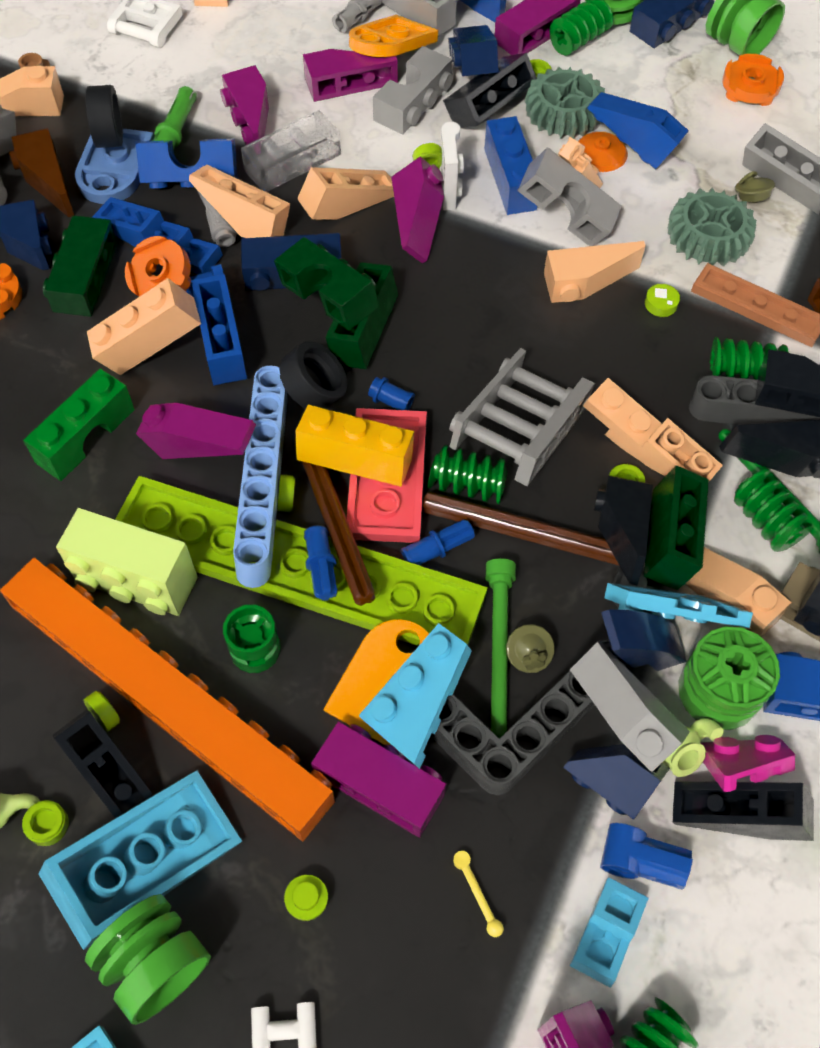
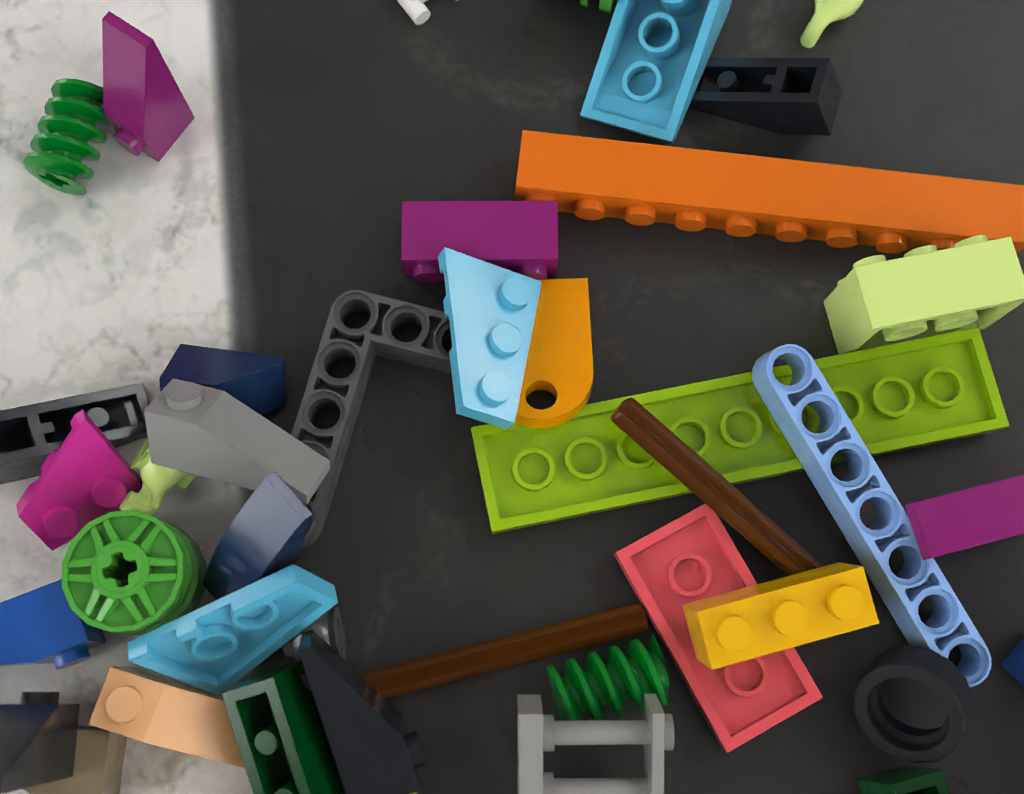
camera: 145 degrees right, 15 degrees up
lime tile [22,800,69,846] -> none
lime tile [83,691,120,732] -> none
green wheel [223,605,280,673] -> none
lime tile [277,475,295,512] -> none
lime plate [284,875,328,921] -> none
blue axle [304,525,338,601] -> none
blue pin [368,377,415,410] -> none
blue axle [400,520,475,565] -> none
light yellow hinge [453,850,504,937] -> none
bright green piece [485,558,516,739] -> none
olive hat [506,624,555,673] -> none
medium azure slope [570,877,649,988] -> none
blue piece [600,823,693,890] -> none

